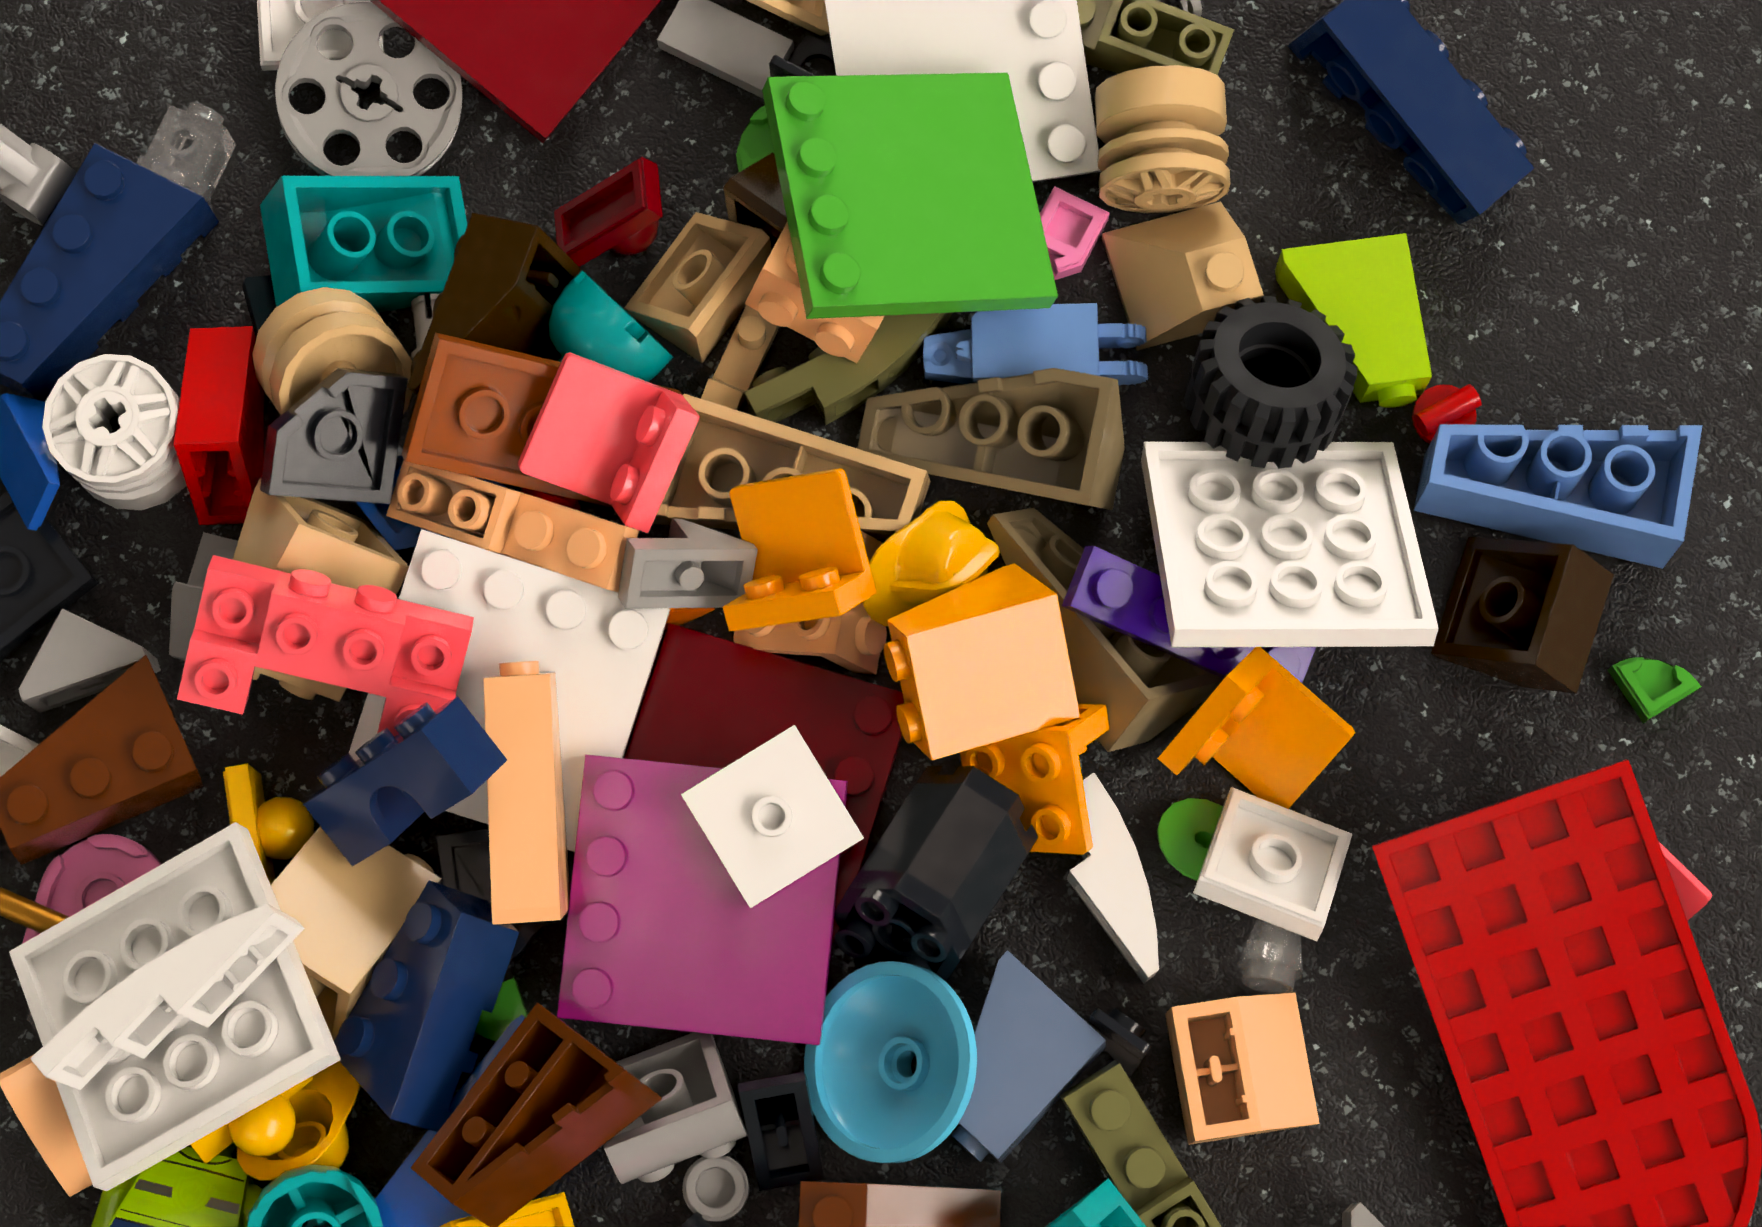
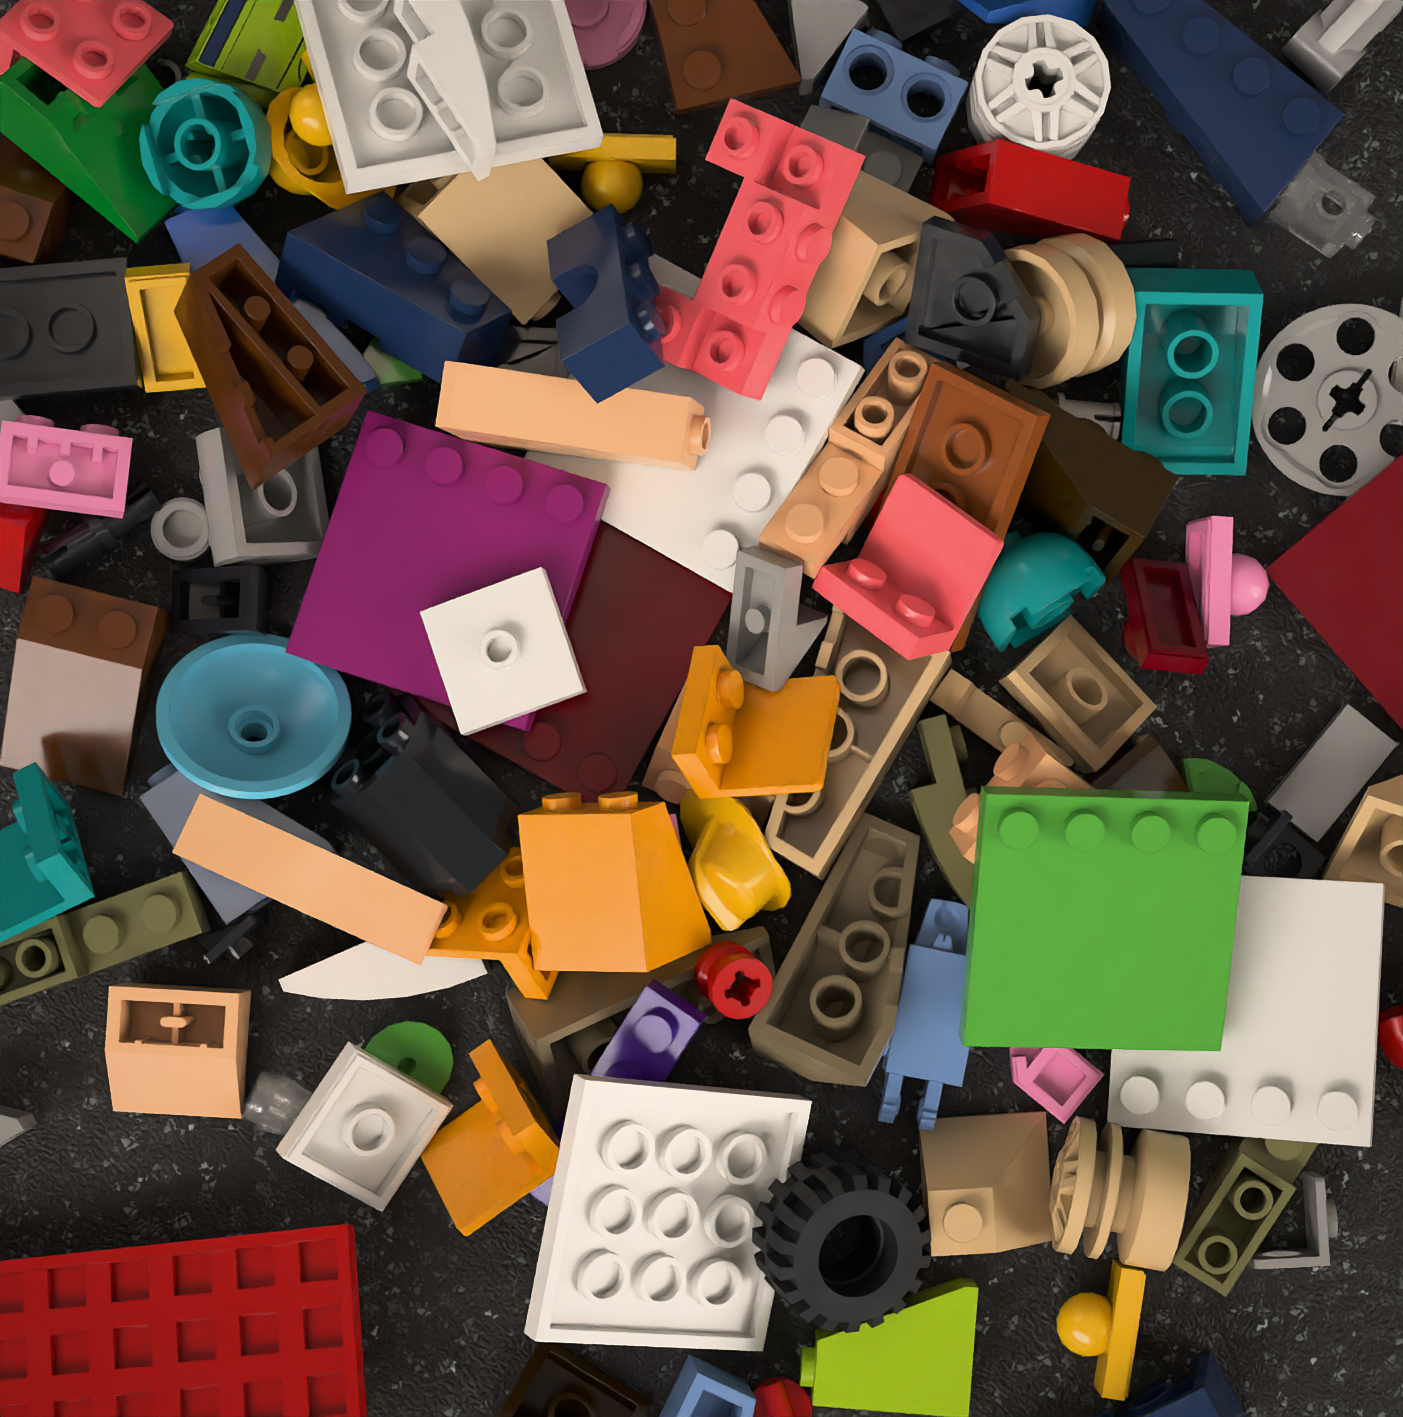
camera: 100 degrees right, 10 degrees up
none -> light nougat slope [172,793,448,966]
none -> red wheel [694,940,773,1020]
none -> medium blue brick [819,28,969,165]
none -> yellow tile [1056,1259,1146,1401]
none -> bright pink tile [1185,516,1269,648]

